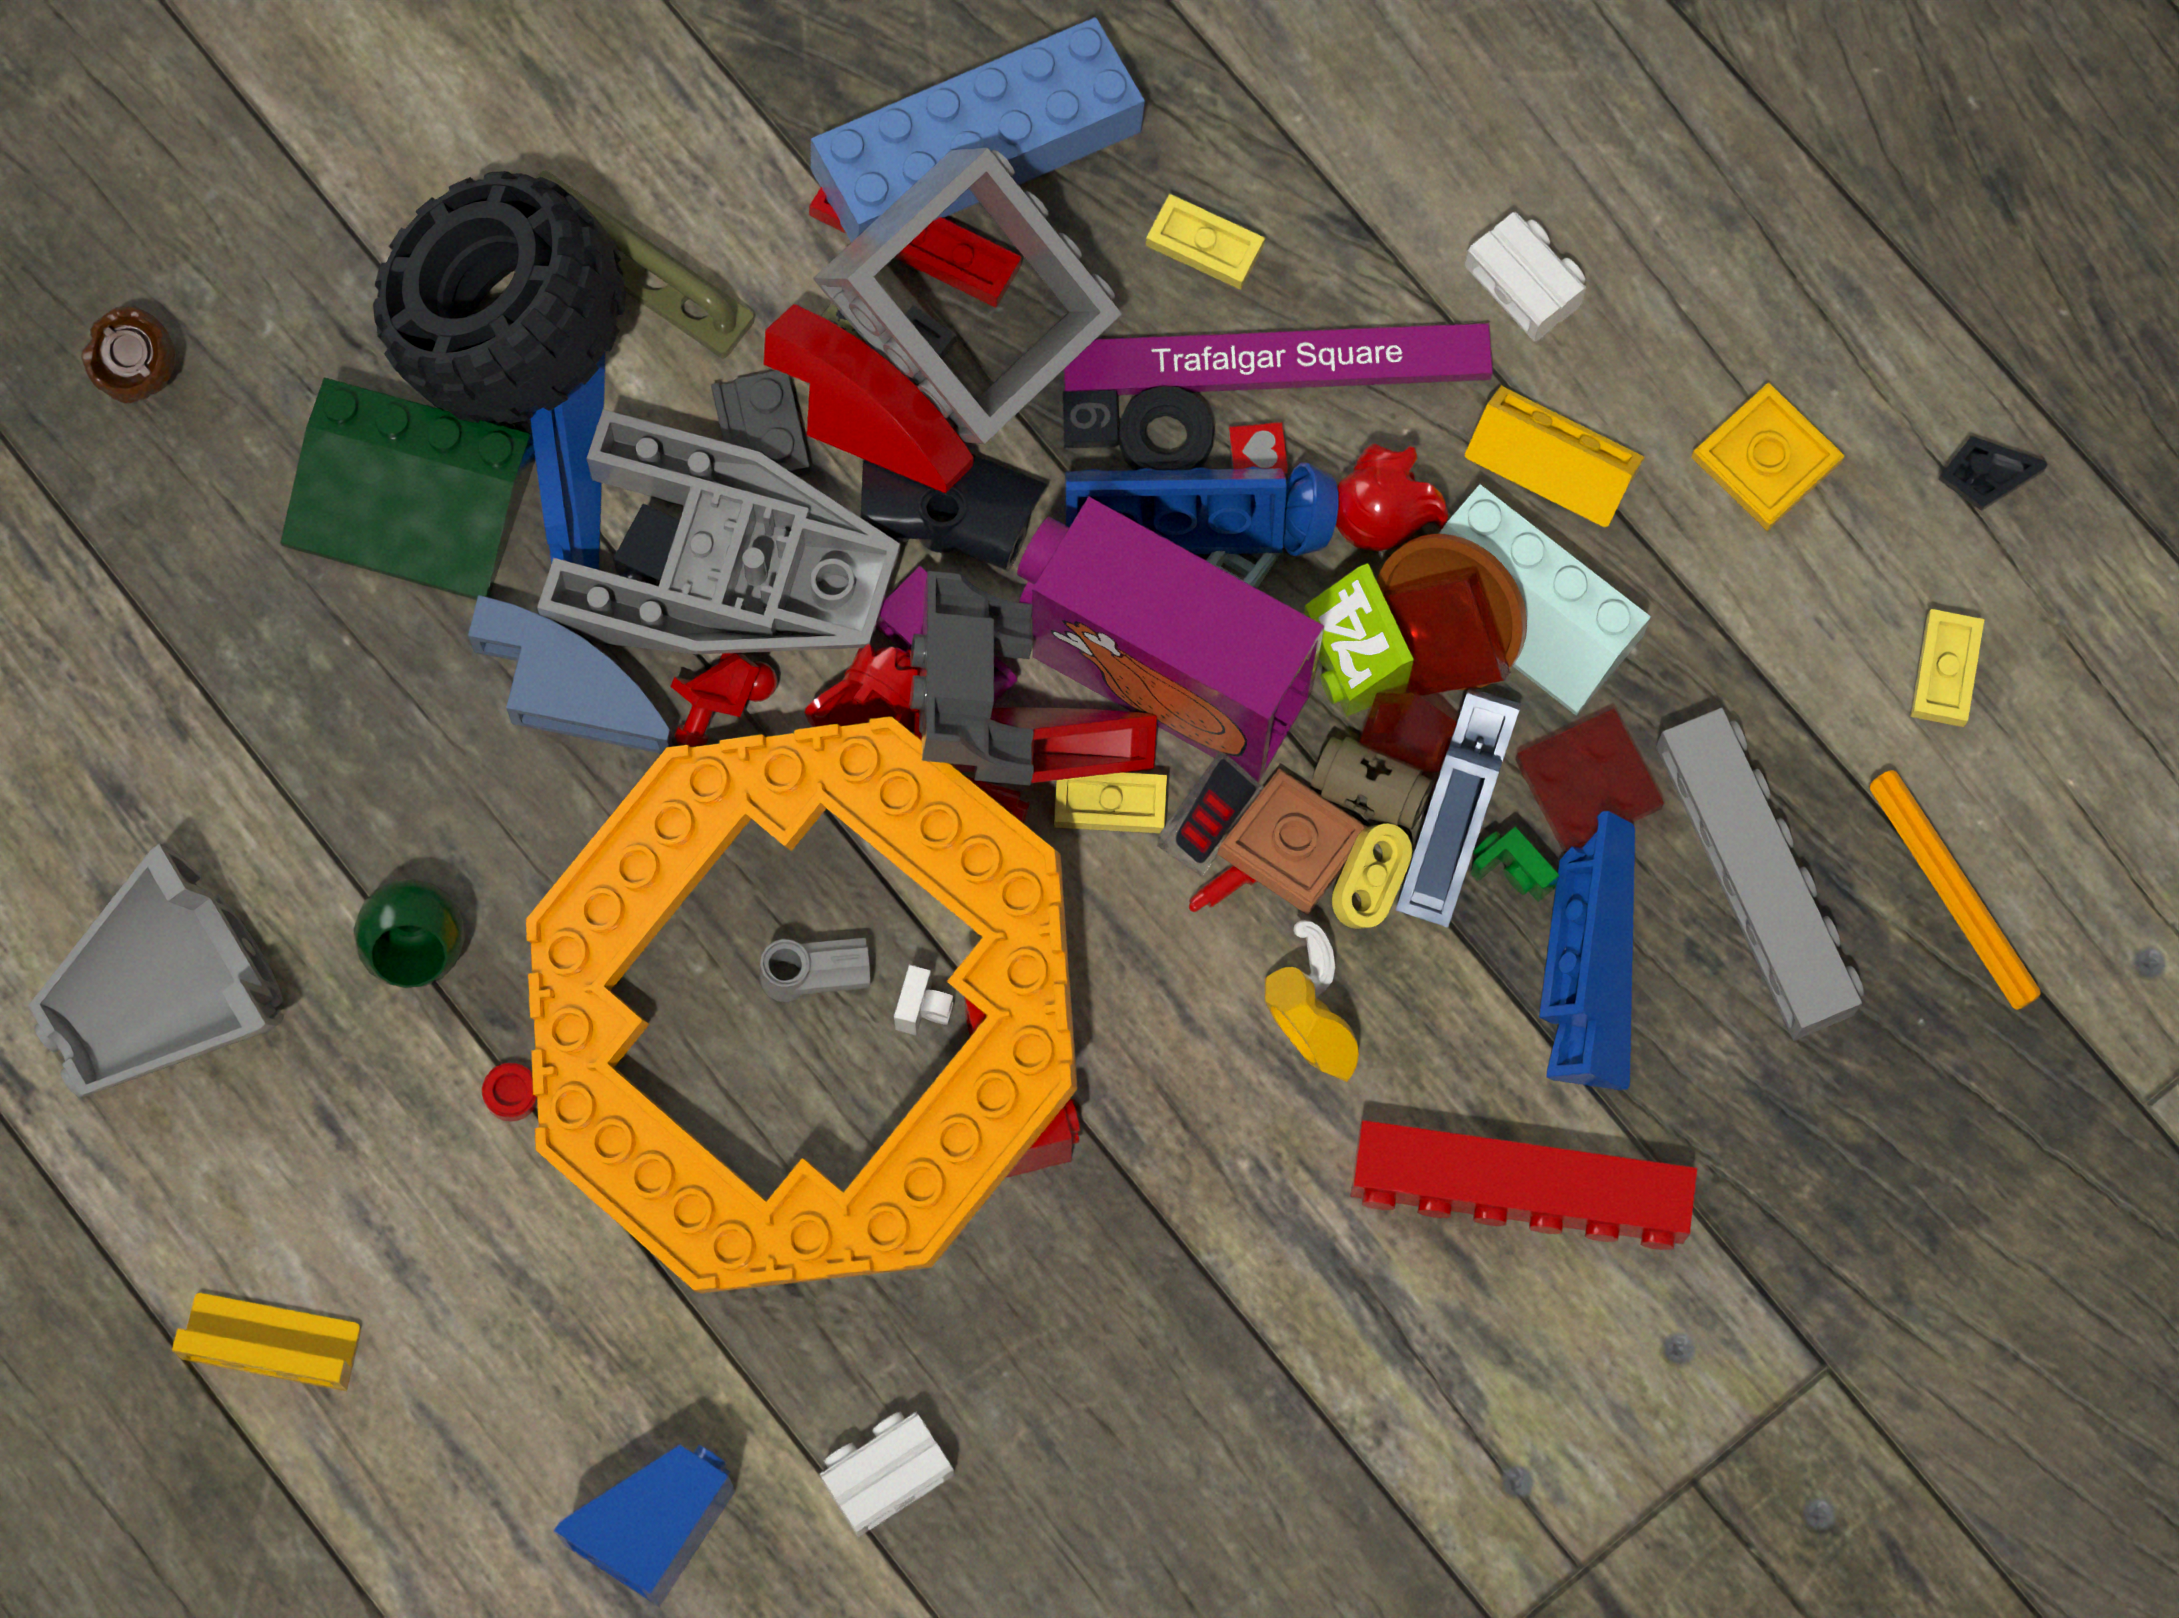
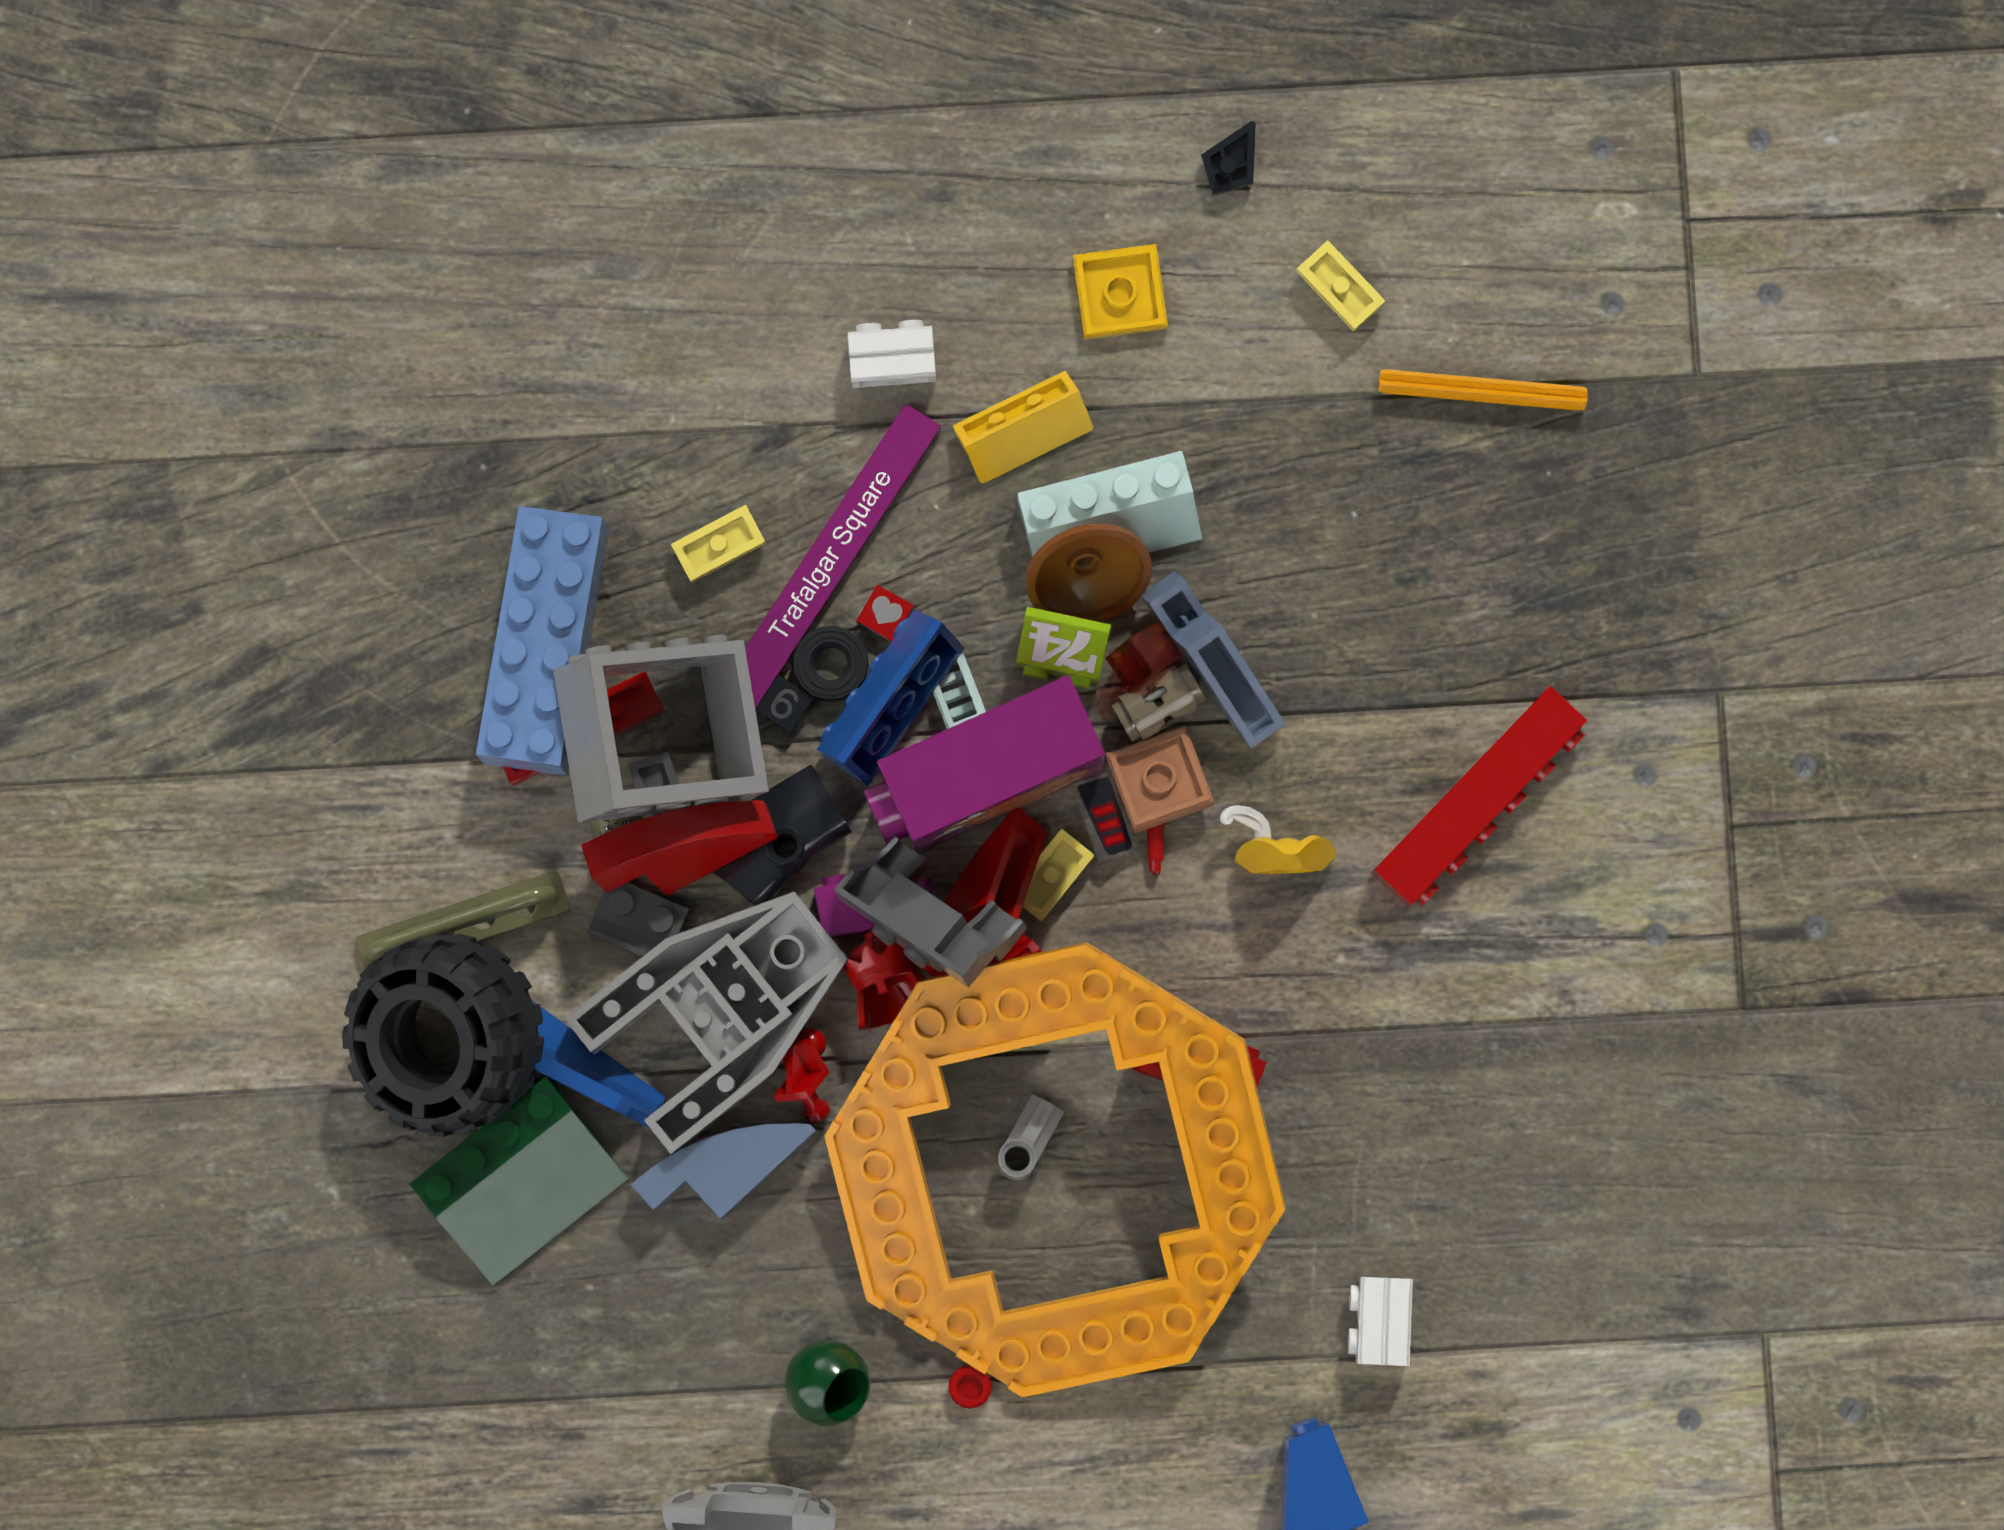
camera: 50 degrees left, 10 degrees up
reddish brown hair [82,306,176,403] -> none
black brick [613,503,680,586] -> none
white tile [894,965,954,1036] -> none
blue hat [1283,462,1338,556] -> none
light yellow plate [1332,824,1412,929] -> none
red hair [1336,443,1448,551] -> none
clear red tile [1382,573,1512,698] -> none
green bracket [1470,826,1559,902] -> none
clear red plate [1515,709,1664,855] -> none
blue wedge [1539,811,1635,1090] -> none
light grey brick [1656,708,1864,1041] -> none

